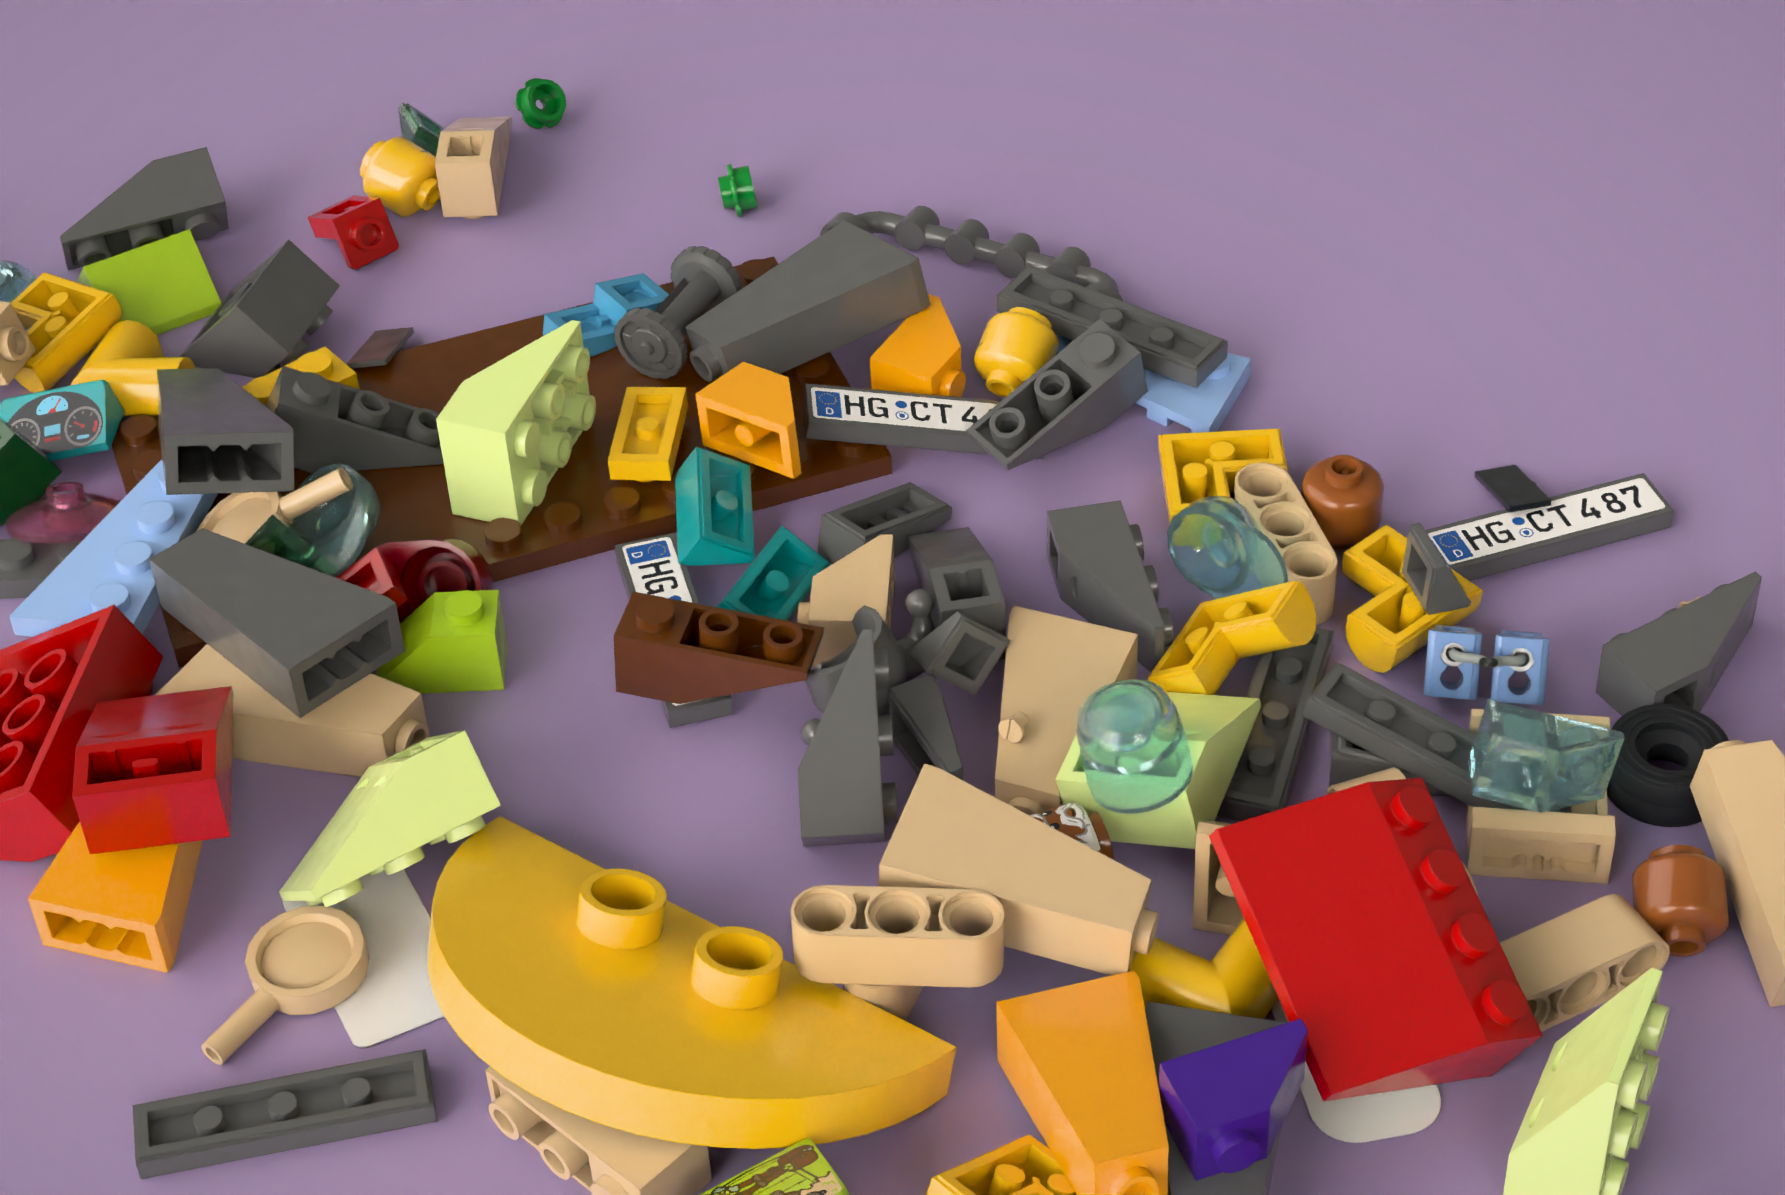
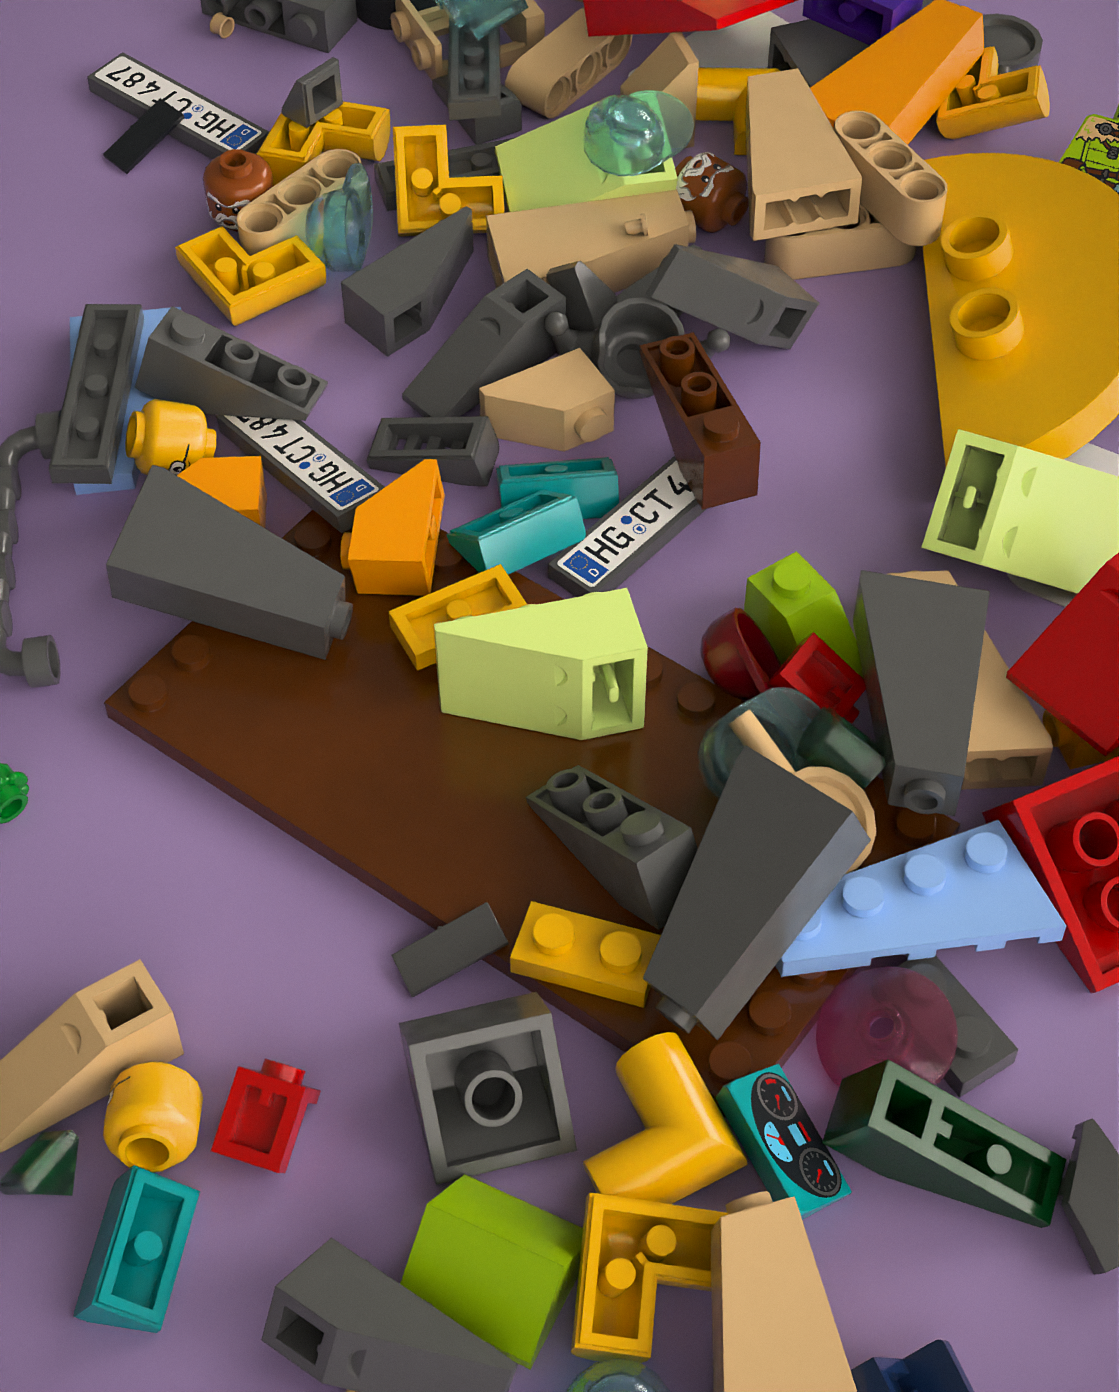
camera: 125 degrees left, 10 degrees up
dark azure slope [542,273,669,357] -> none
dark grey hose [614,246,743,379] -> none
medium blue piece [1423,625,1550,705] -> none
none -> teal slope [73,1165,200,1333]

